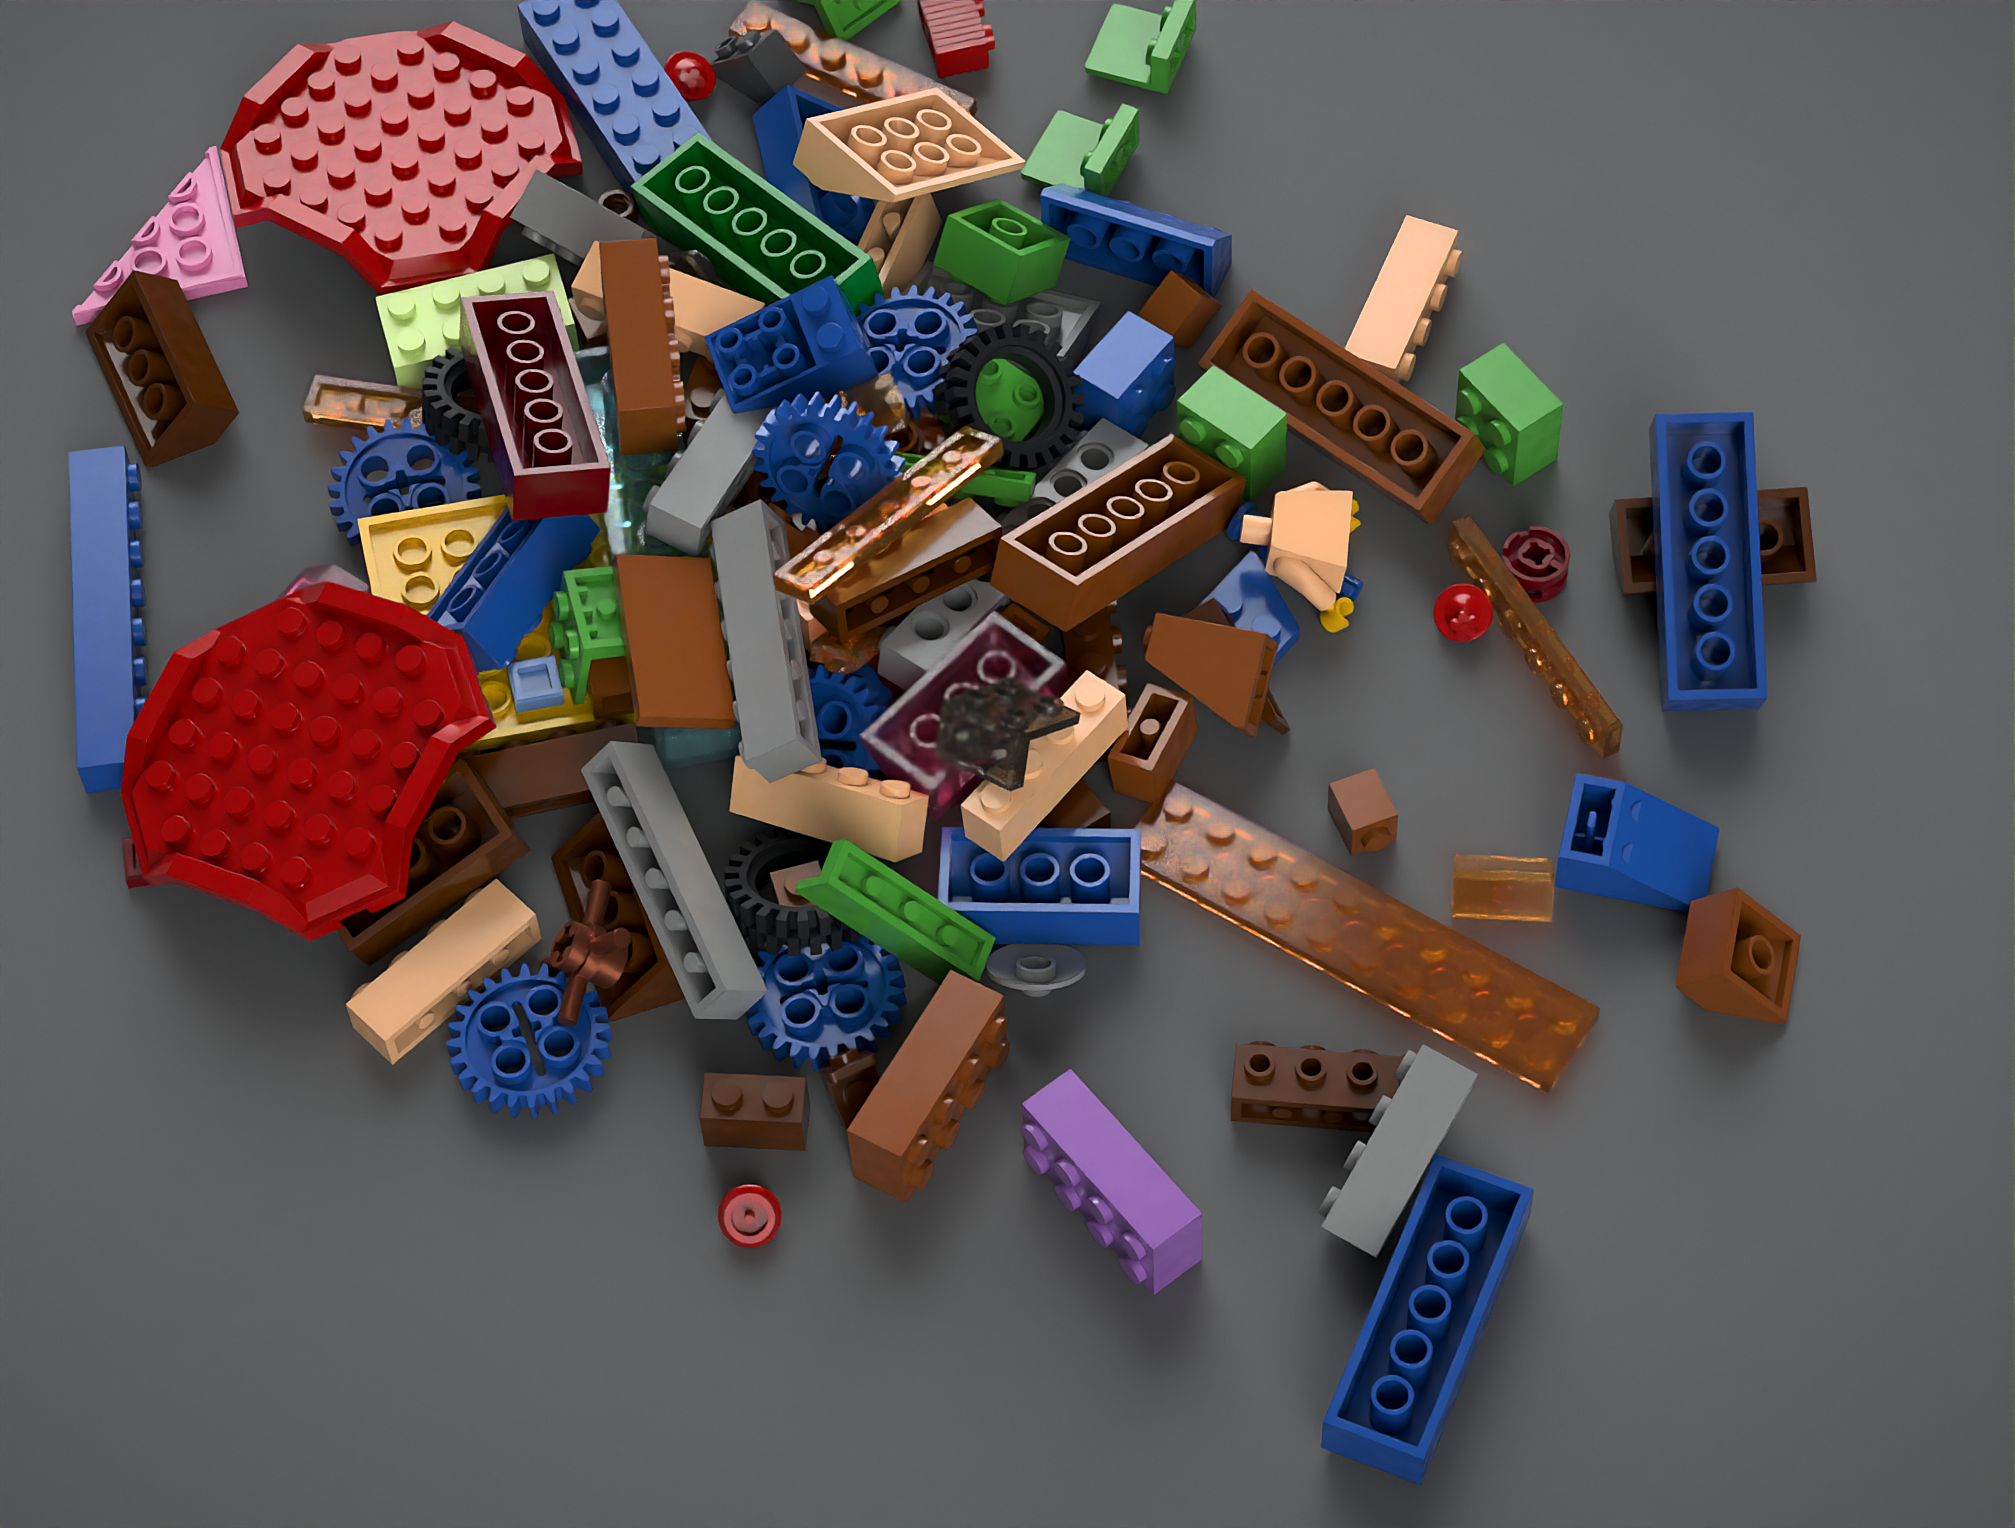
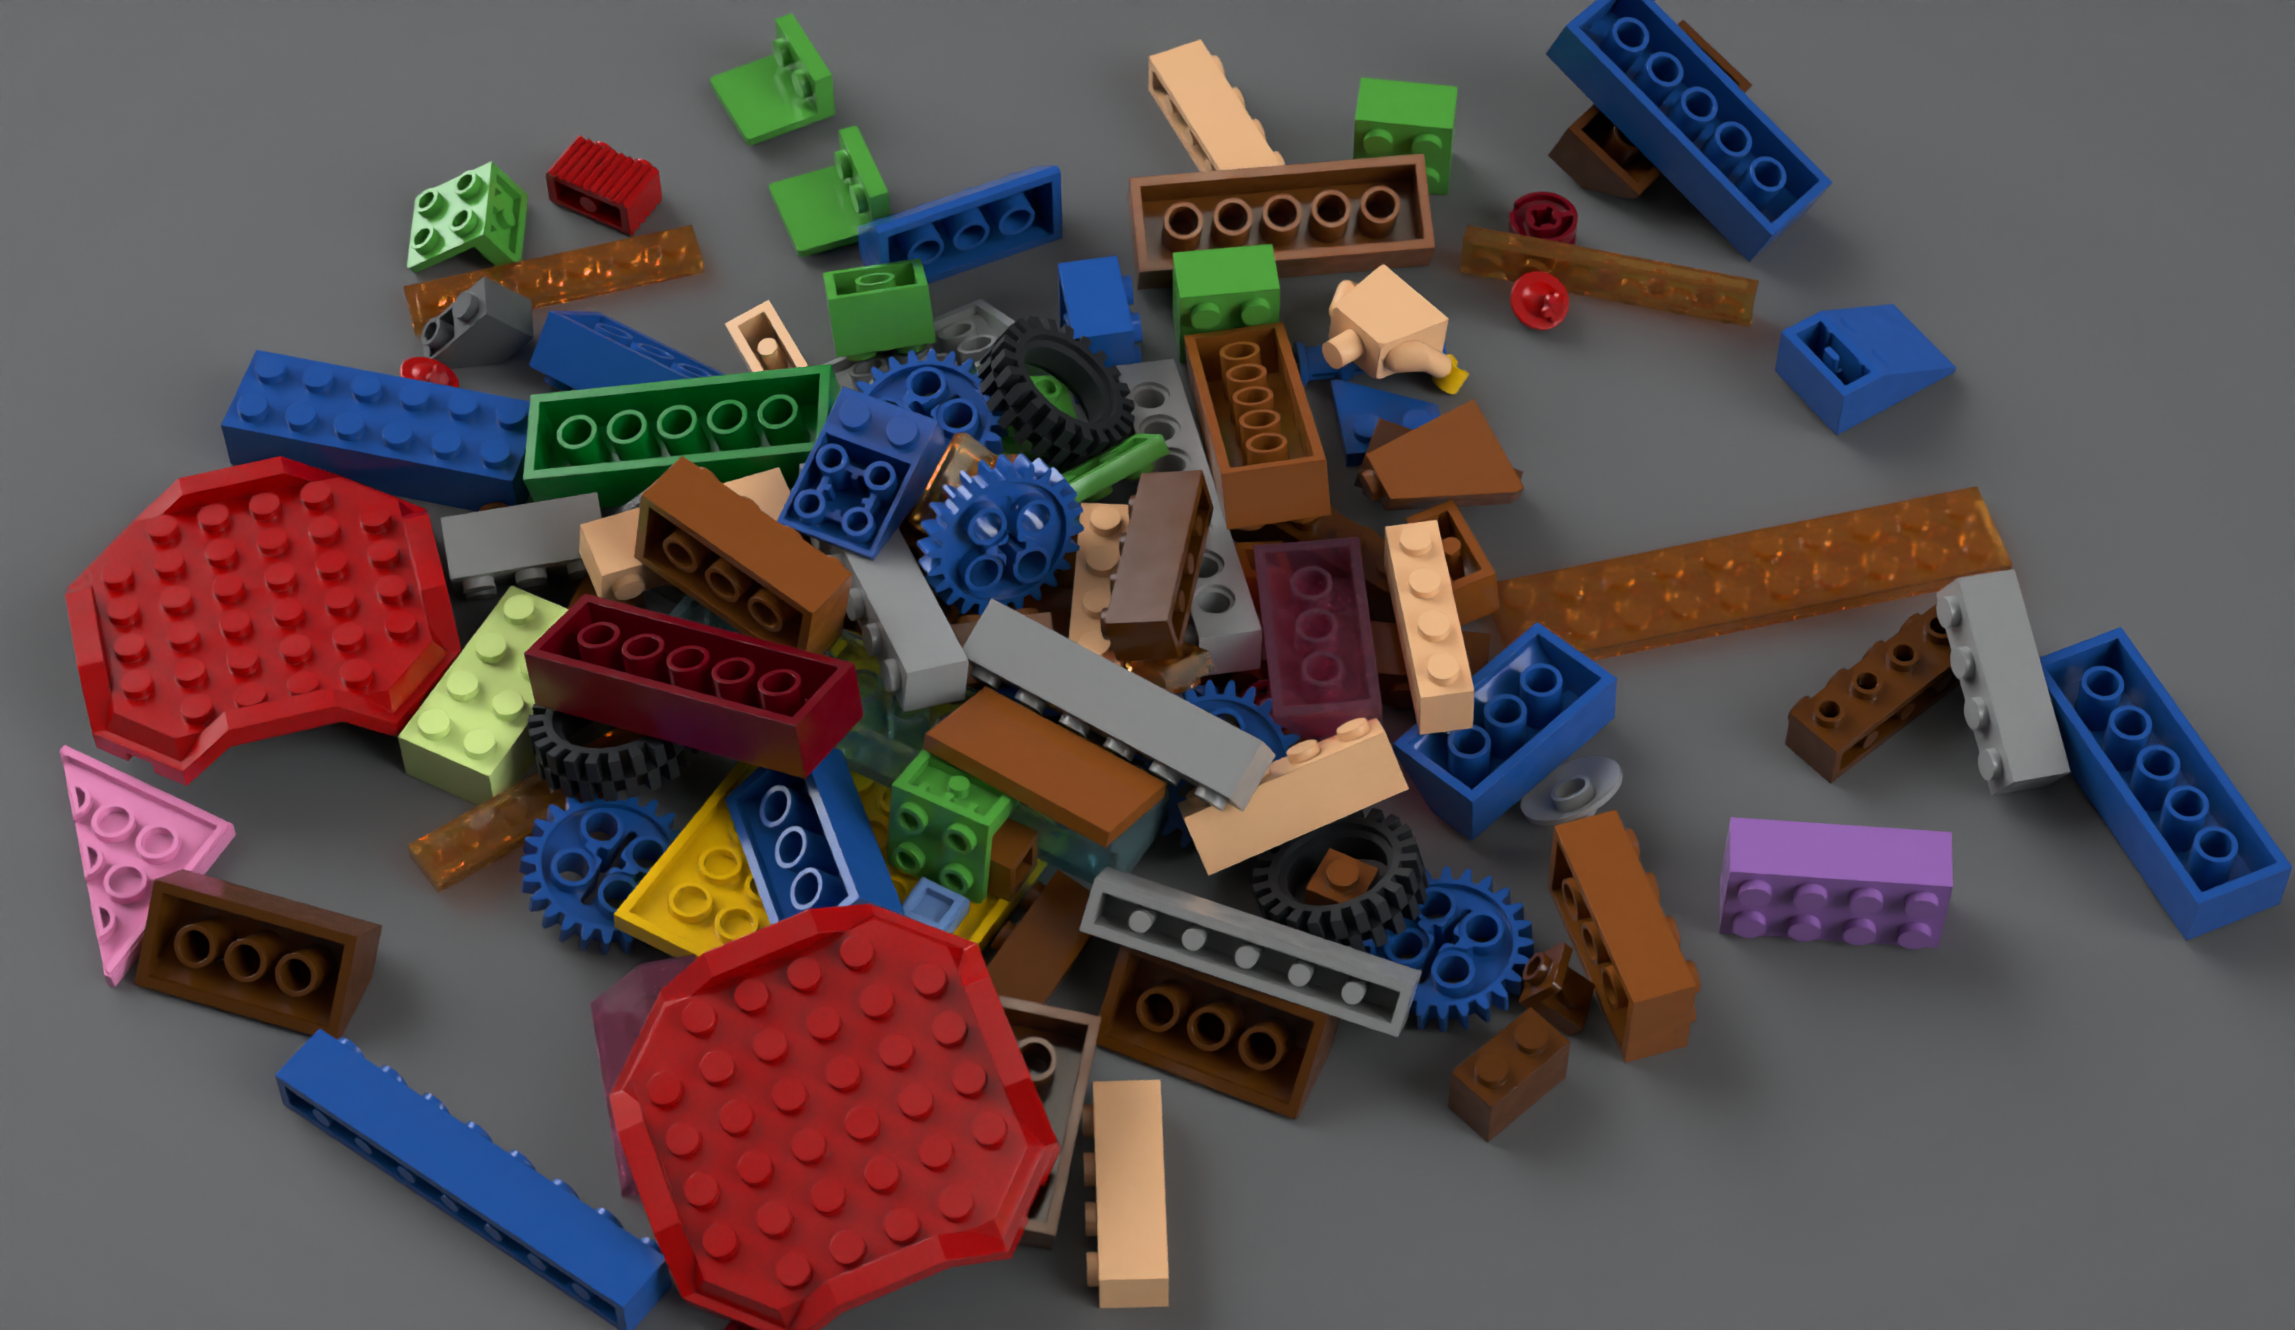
camera: 50 degrees left, 5 degrees down
blue gear [446,964,612,1119] -> none
copper bar [540,880,631,1026] -> none
red hat [718,1184,782,1248] -> none
clear orange plate [772,426,1004,605] -> none
light nougat slope [792,88,1026,203] -> none
bright green panel [795,839,996,985] -> none
clear smoke bracket [934,678,1081,792] -> none
dark orange brick [1138,270,1222,349] -> none
dark orange brick [1328,768,1398,856] -> none
clear orange panel [1451,854,1555,922] -> none
dark orange slope [1675,887,1801,1024] -> none

